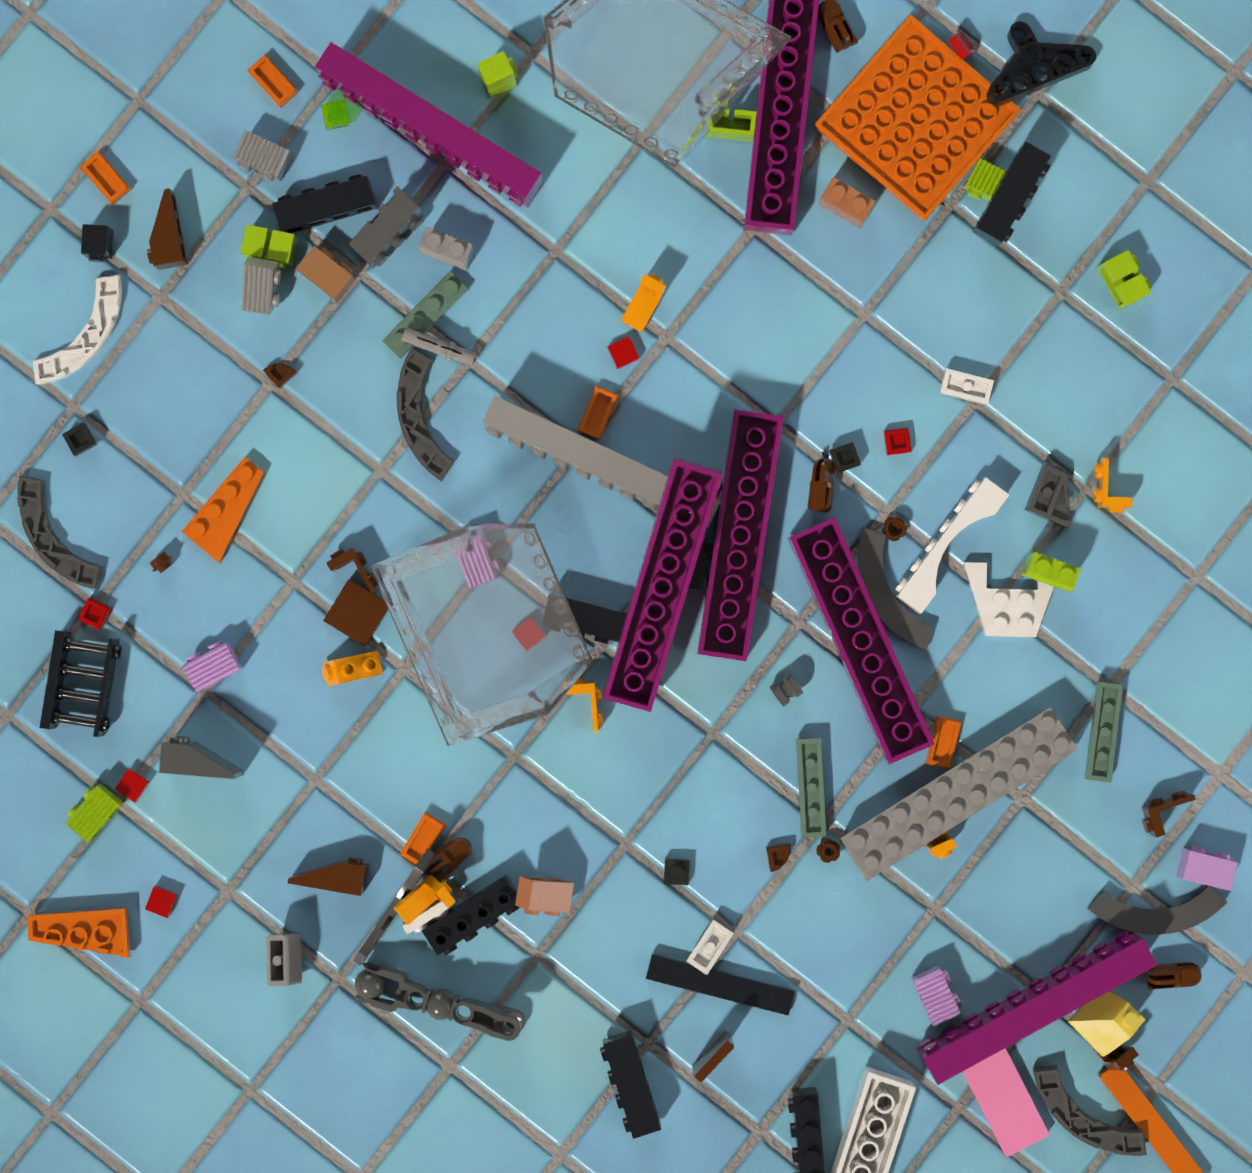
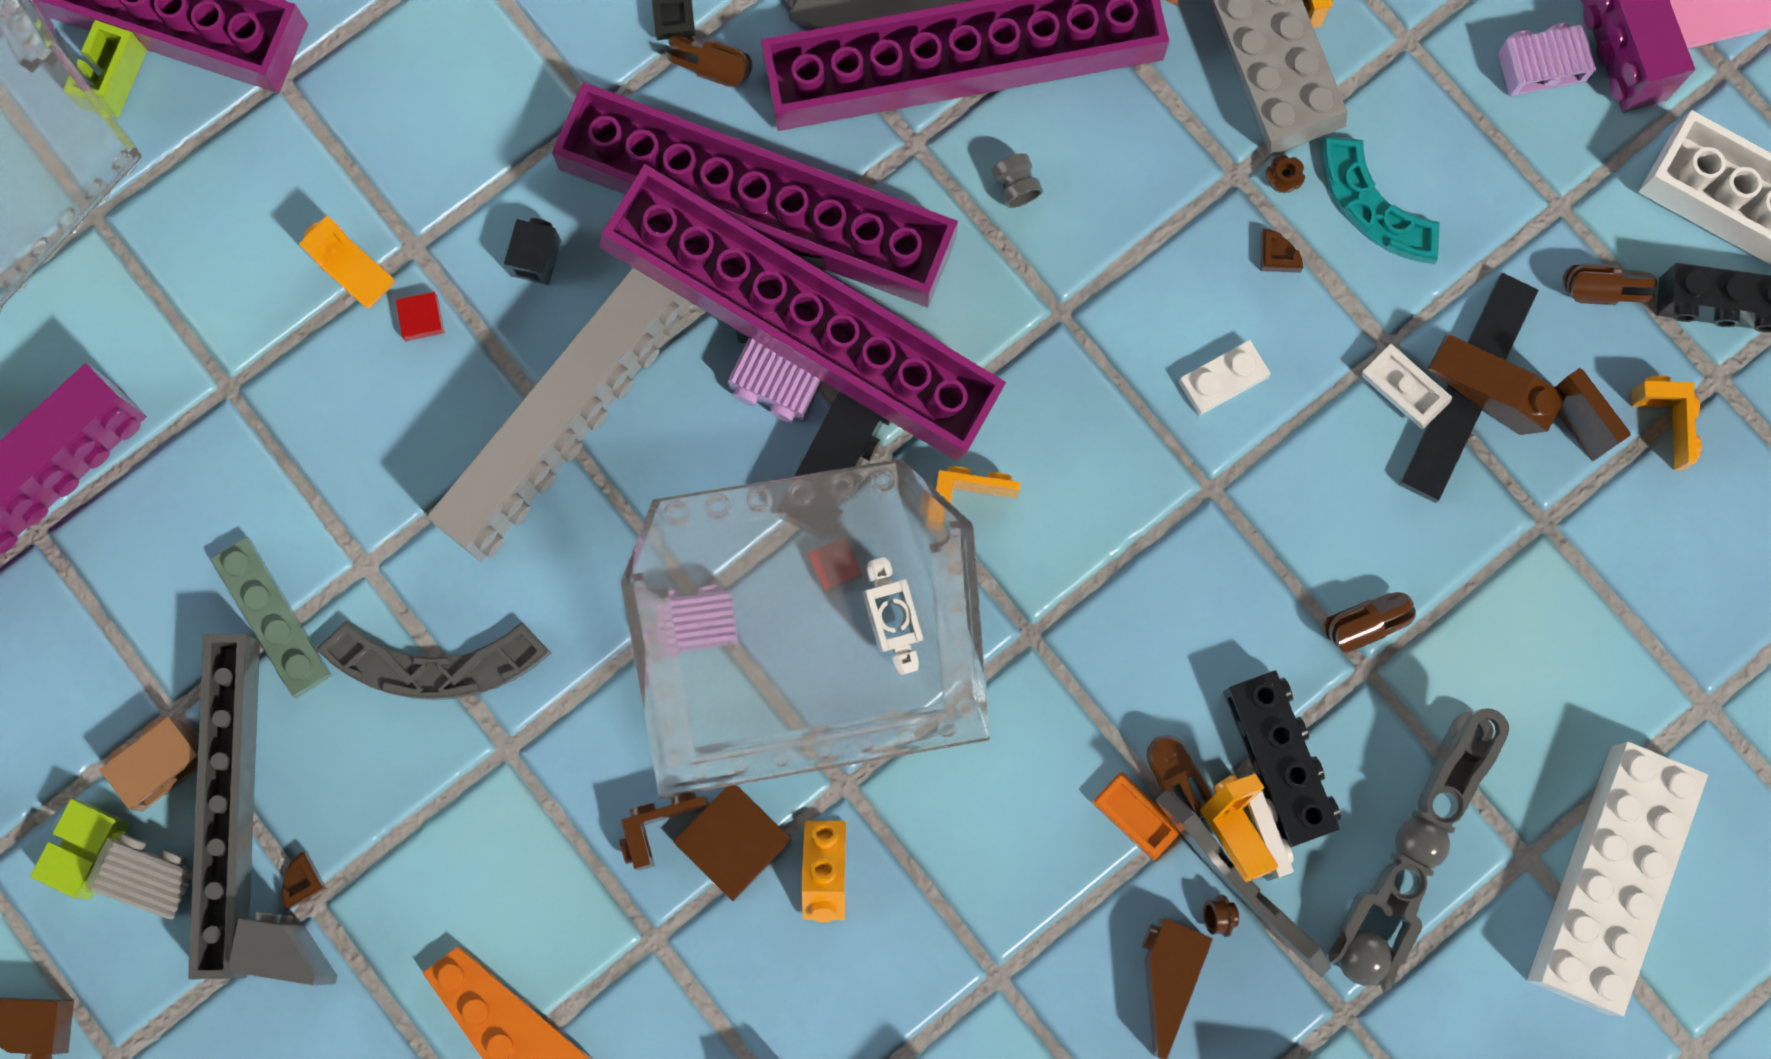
camera: 80 degrees left, 10 degrees down
black brick [272,174,378,234] -> none
dark grey wedge [349,186,423,268] -> none
light grey pin [401,326,476,367] -> none
light grey brick [418,227,474,271] -> none
nougat brick [515,876,574,916] -> none
orange tile [577,386,618,441] -> none
black brick [600,1030,662,1139] -> none
pearl dark grey plate [664,858,690,885] -> none
sand green plate [796,738,827,838] -> none
none -> dark grey brick [188,634,260,979]
none -> dark grey slope [227,911,337,985]
none -> black brick [504,218,561,285]
none -> lavender brick [728,338,823,423]
none -> white piece [862,557,924,675]
none -> white plate [1179,340,1271,416]
none -> reddish brown plate [1203,895,1239,937]
none -> teal tile [1321,137,1440,264]
none -> reddish brown arm [1323,592,1416,654]
none -> reddish brown slope [1427,334,1566,435]
none -> white brick [1527,741,1708,1016]
none -> reddish brown arm [1563,264,1657,305]
none -> light orange bracket [1631,375,1702,470]

